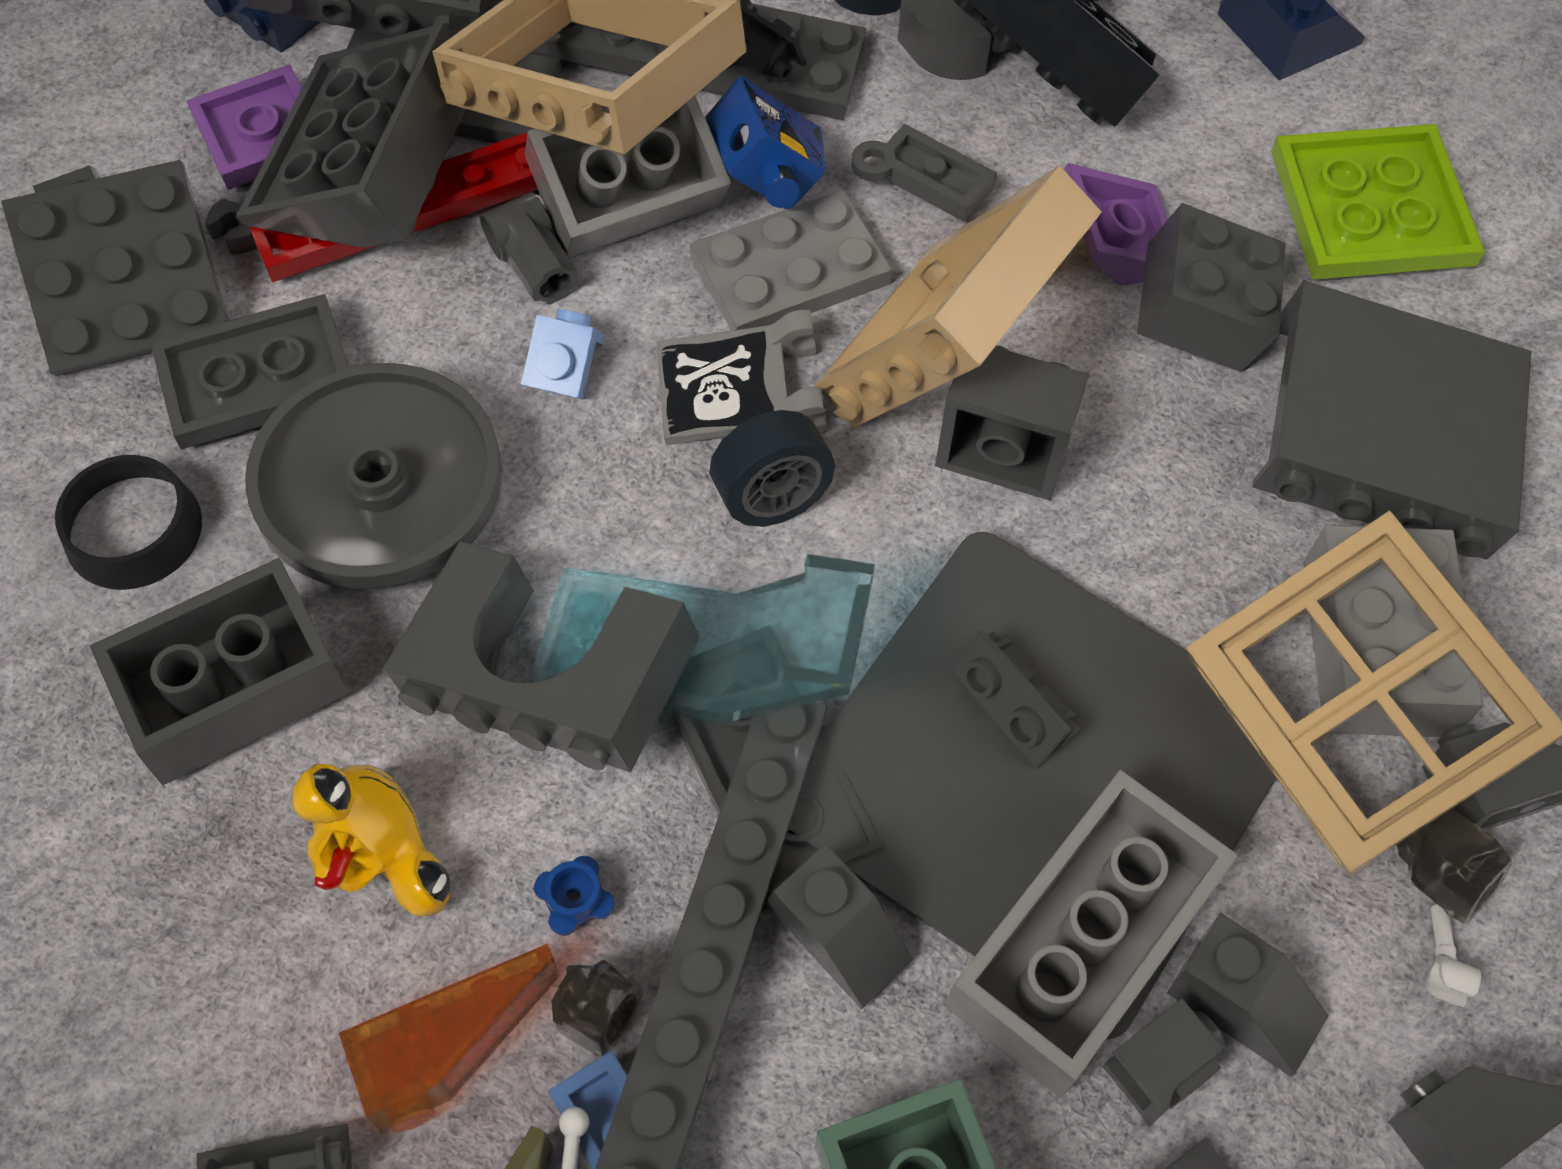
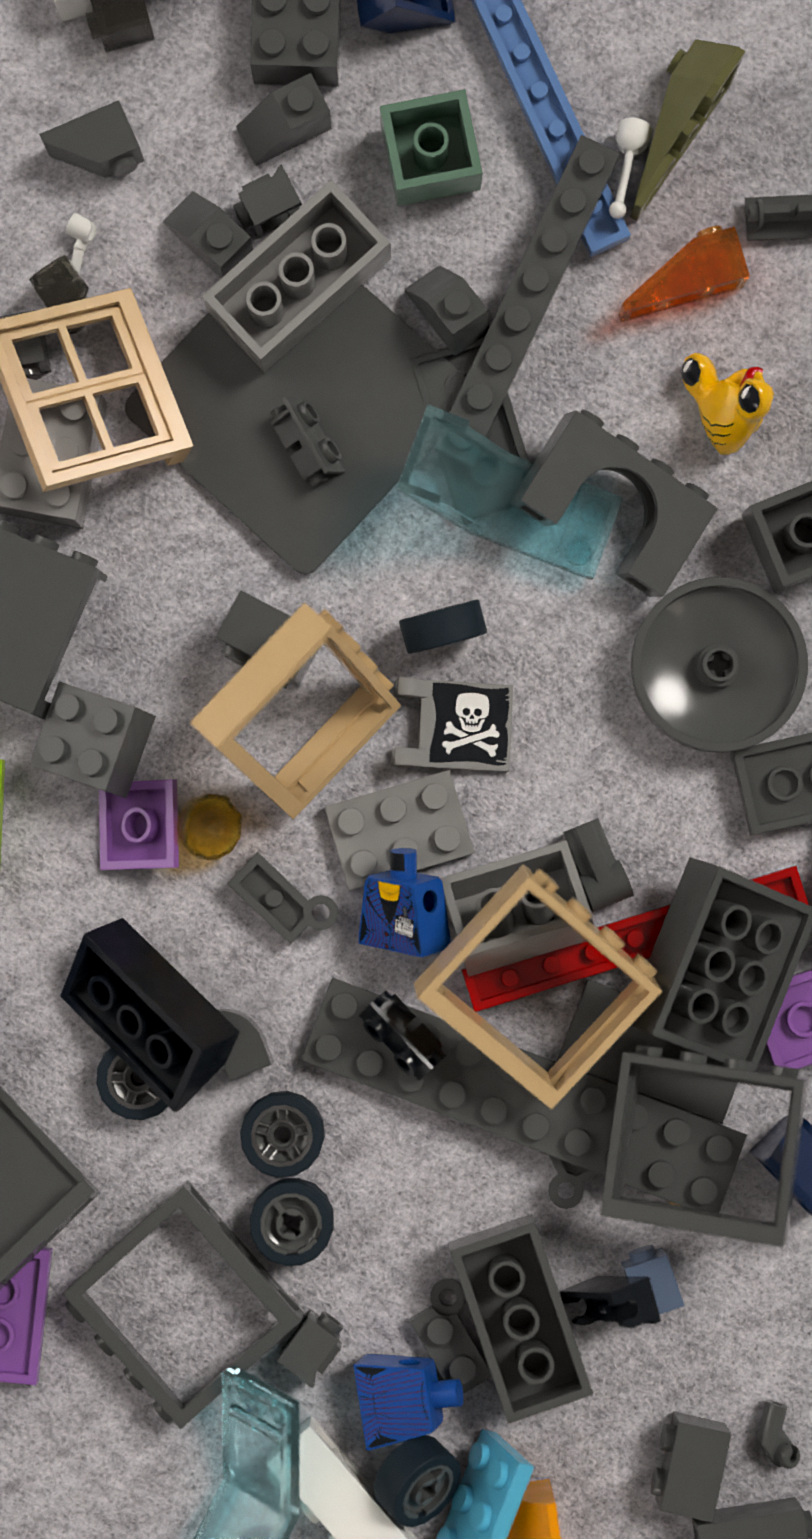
camera: 175 degrees left, 25 degrees up
light blue bracket [521,309,605,399] -> none
blue plate [534,856,614,936] -> none
clear smoke rock [551,960,643,1056] -> none

